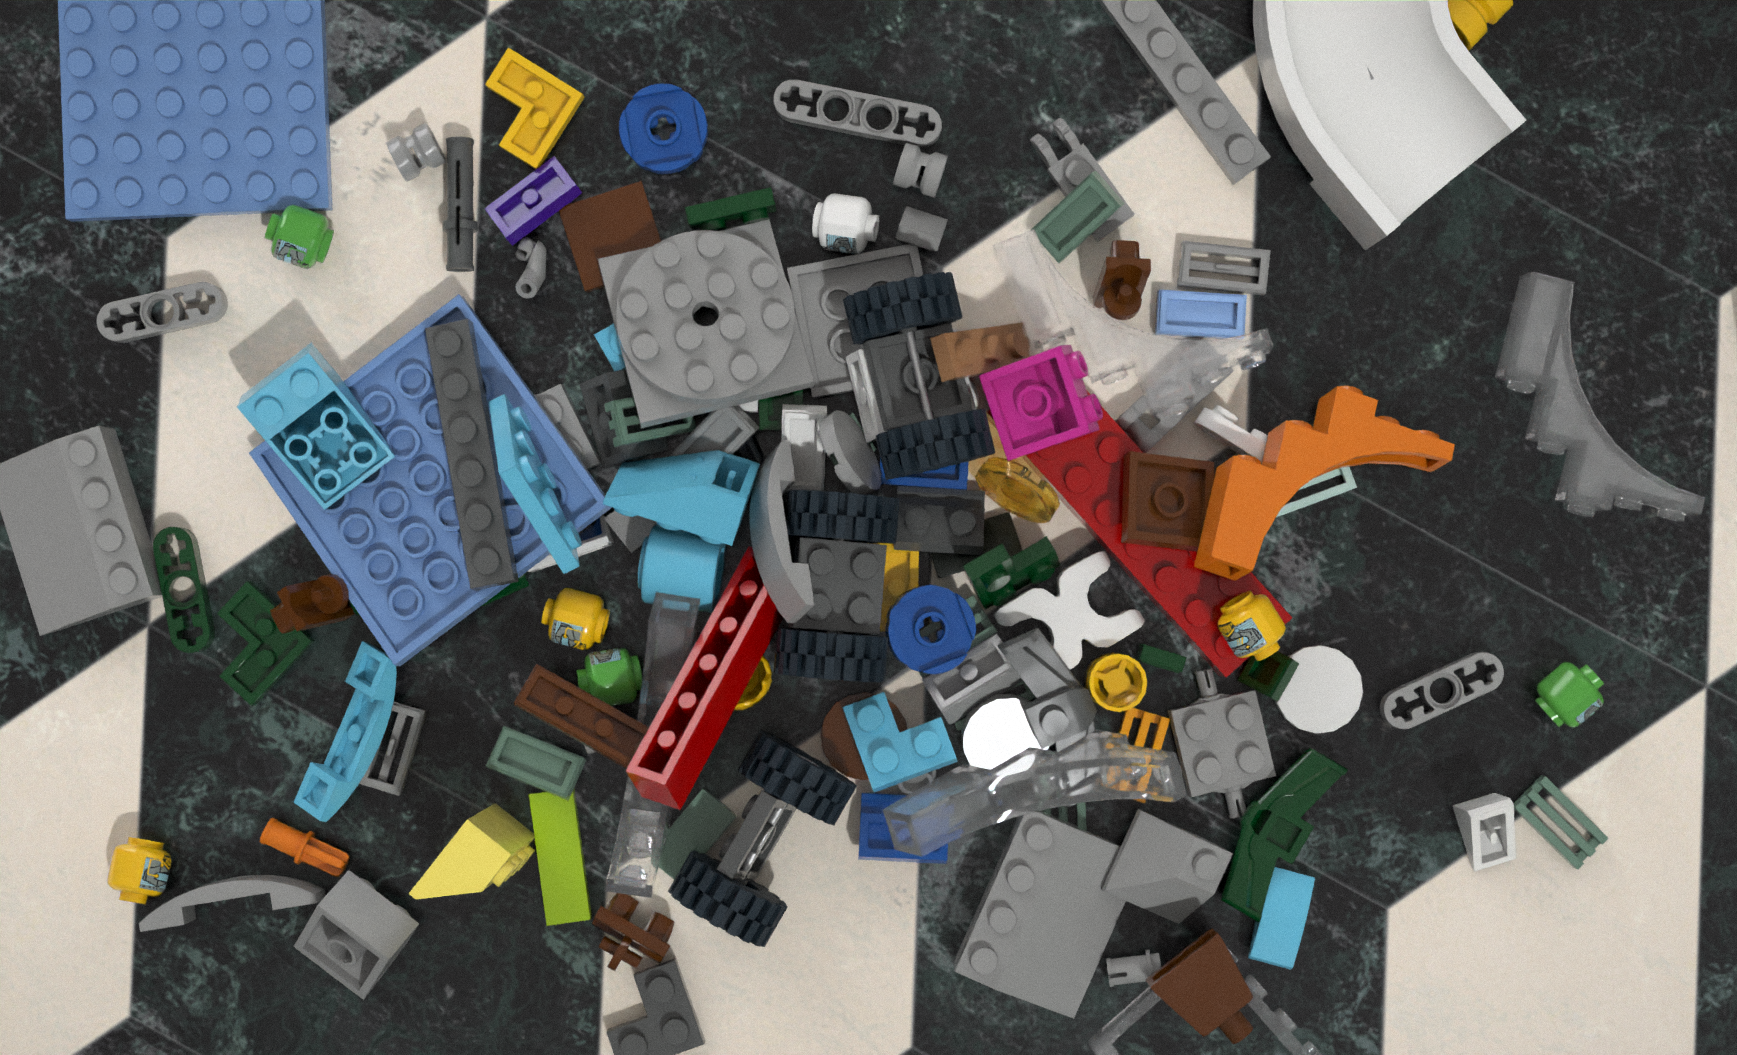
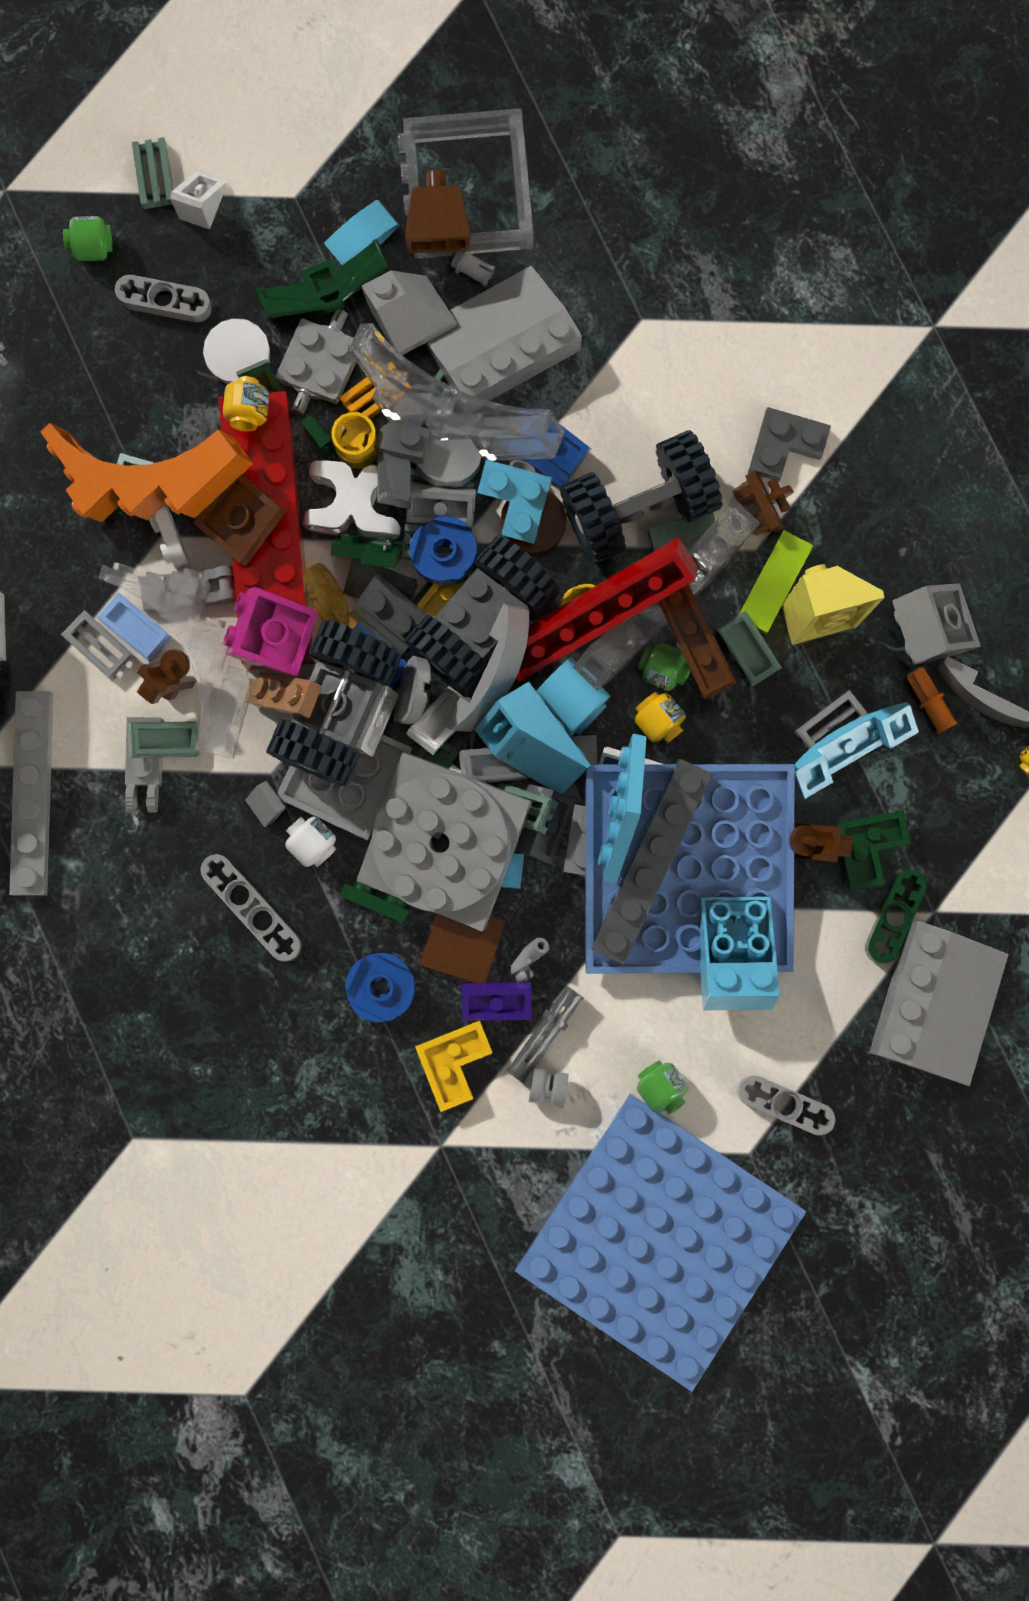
camera: 145 degrees left, 5 degrees down
light grey wheel [893,142,948,198] -> none

